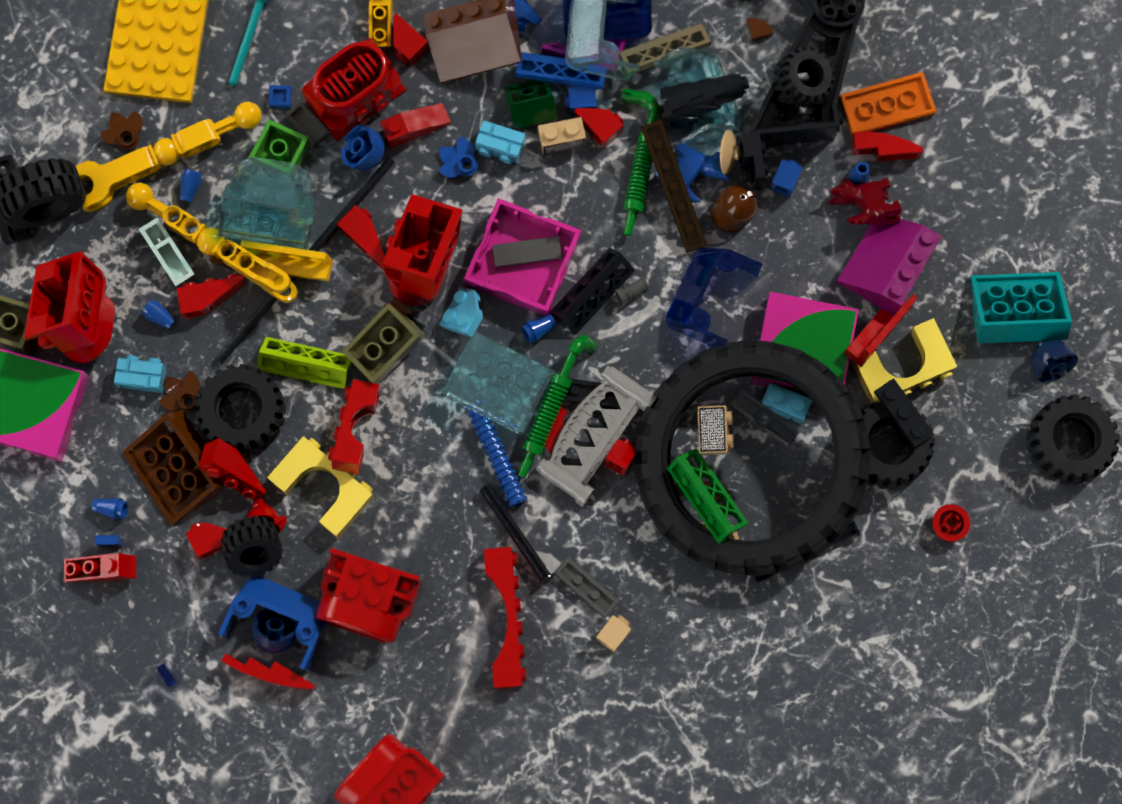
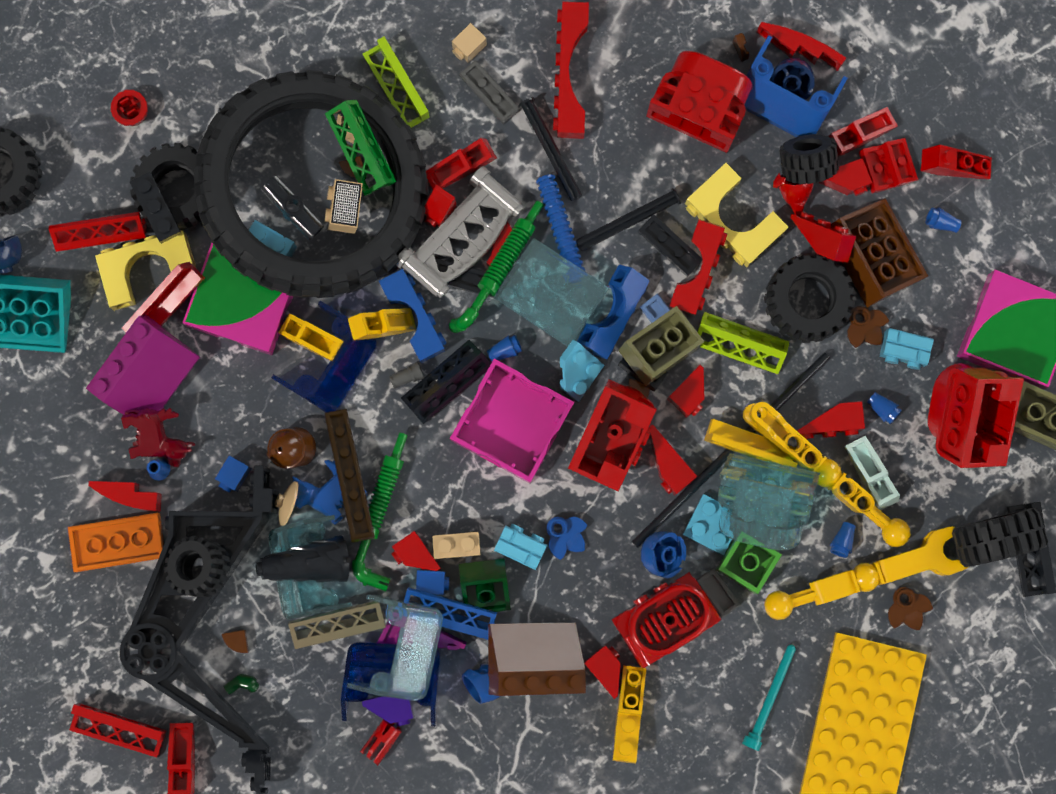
camera: 175 degrees left, 5 degrees up
blue tile [95,535,122,547] -> none
clear blue tile [157,663,180,688] -> none
blue tile [269,85,292,109] -> none
red slope [380,103,451,149] -> none
dark grey tile [492,236,562,268] -> none
none -> red fence [49,212,147,252]
none -> yellow slope [278,313,344,361]
none -> yellow slope [348,308,417,340]
none -> lime fence [363,36,430,128]
none -> blue arch [379,269,447,364]
none -> red slope [426,138,497,189]
none -> black axle [576,188,681,251]
none -> blue arch [577,265,650,359]
none -> black plate [638,214,702,277]
none -> medium blue tile [640,293,670,323]
none -> red slope [667,364,704,418]
none -> medium azure plate [682,494,734,556]
none -> reddish brown tile [732,33,749,62]
none -> red slope [828,107,898,157]
none -> red slope [859,138,918,193]

